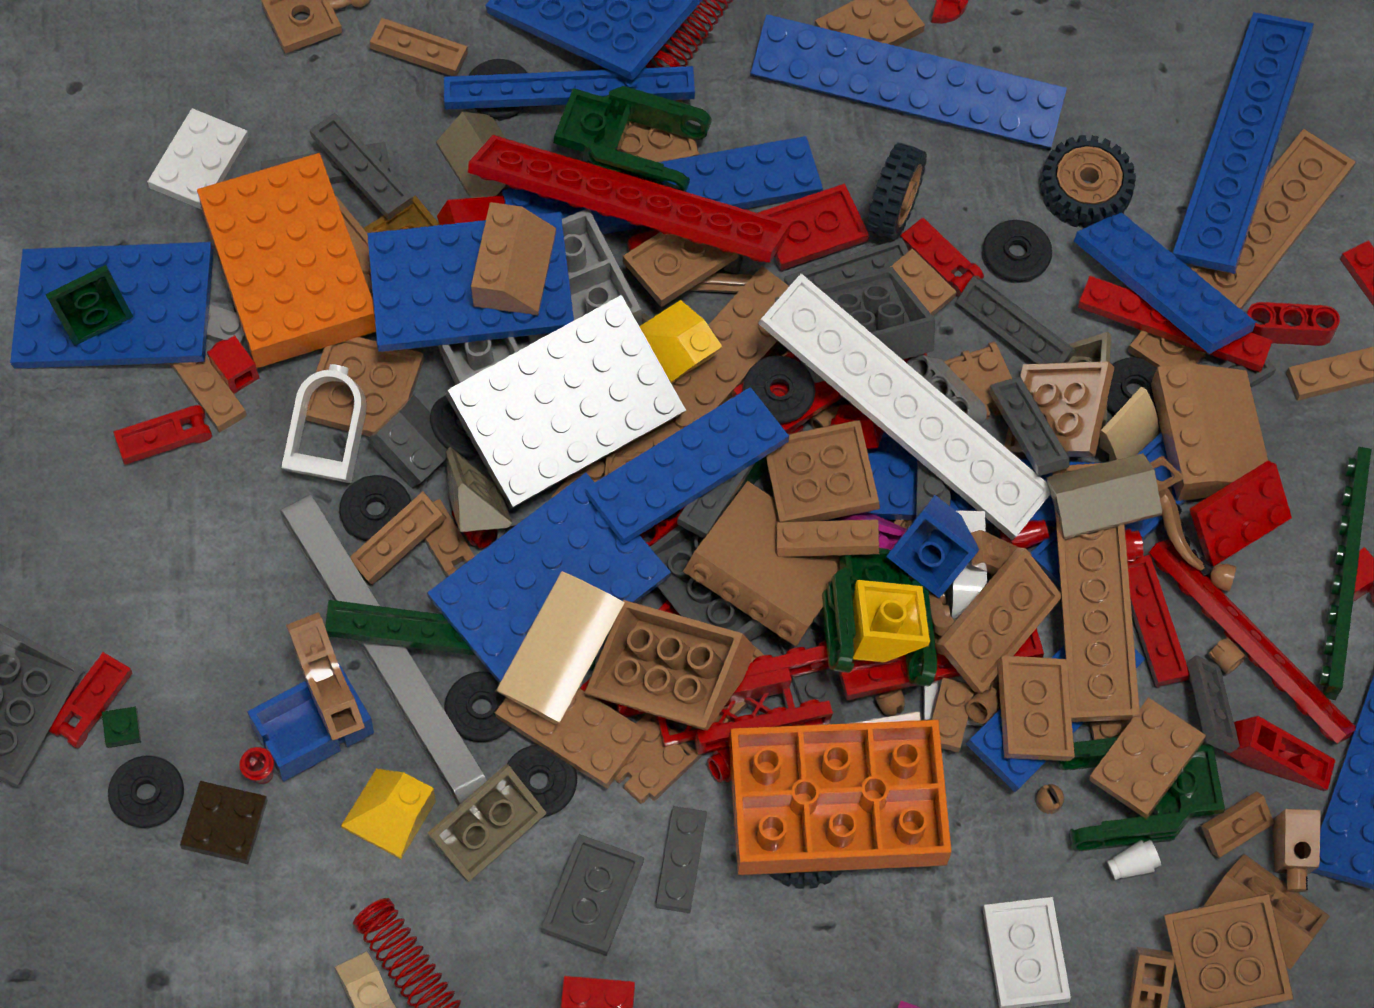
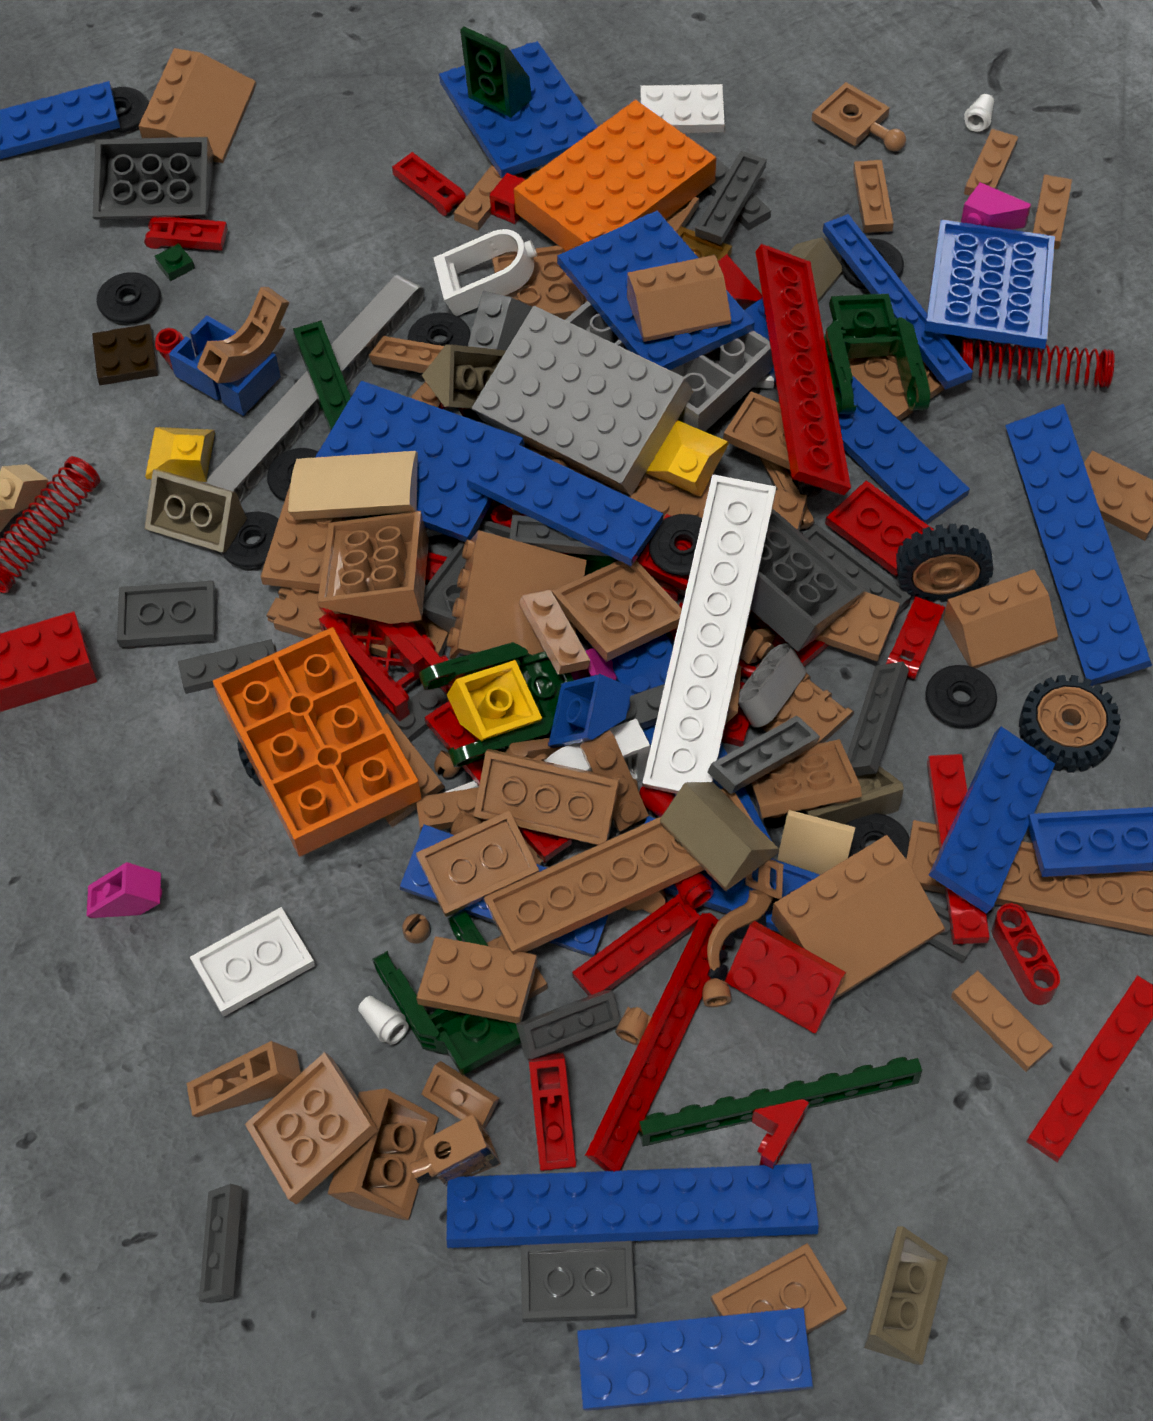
camera: 70 degrees right, 5 degrees down
none -> medium nougat slope [943,569,1058,668]

